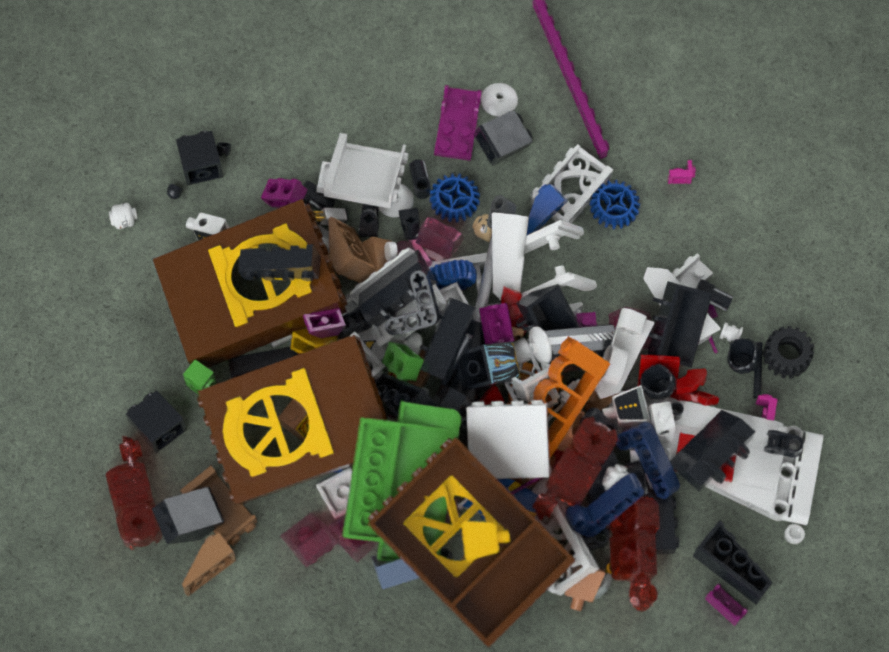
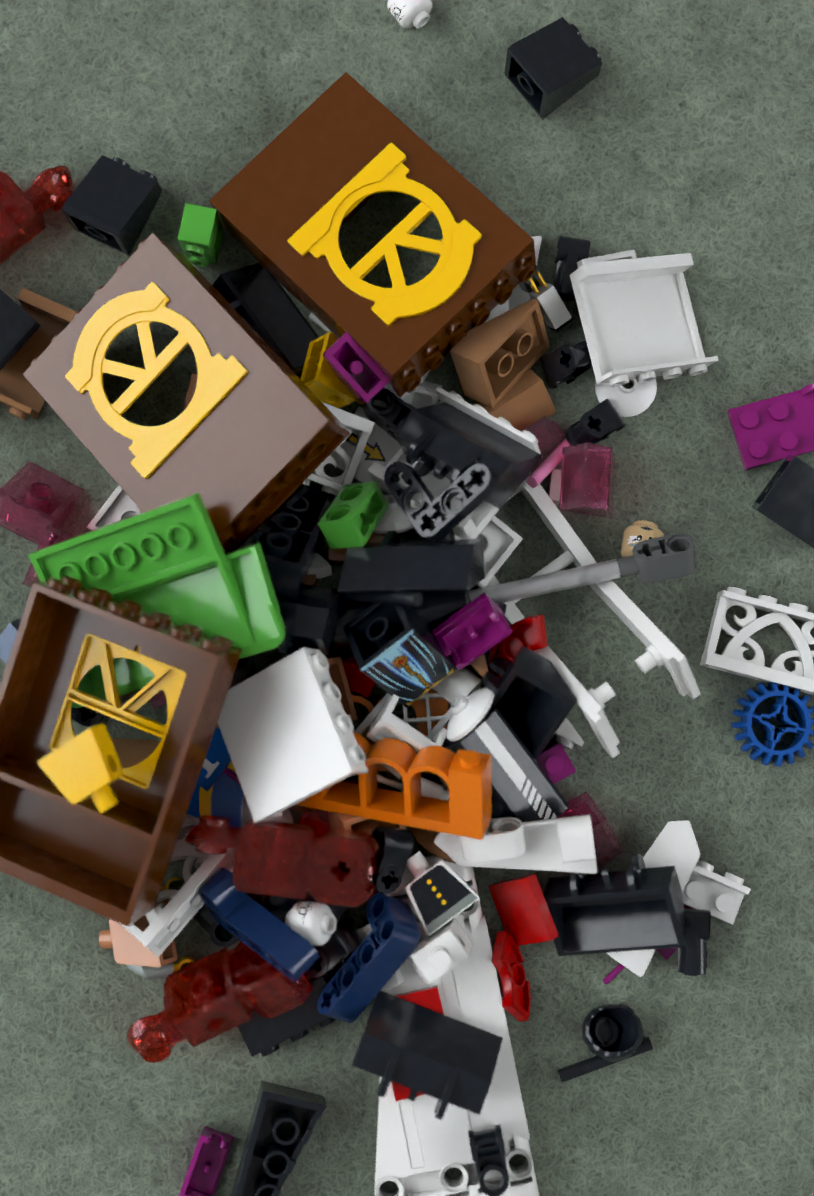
camera: 70 degrees right, 15 degrees up
black hinge [167,184,183,199] -> none
white torso [186,213,230,240] -> none
black hinge [216,142,231,157] -> none
black wedge [238,244,321,281] -> none
magenta brick [261,178,307,208] -> none
white tile [384,242,397,261] -> none
black piece [409,159,431,199] -> none
blue gear [429,173,480,223] -> none
blue gear [430,259,477,290] -> none
white panel [492,212,529,300] -> none
blue slope [526,184,568,236] -> none
black hair [640,364,677,400] -> none
black hinge [671,402,684,421] -> none
red tile [675,368,707,395] -> none
white bush [720,322,743,342] -> none
dark pink bracket [755,394,777,421] -> none
black tyre [763,326,814,379] -> none

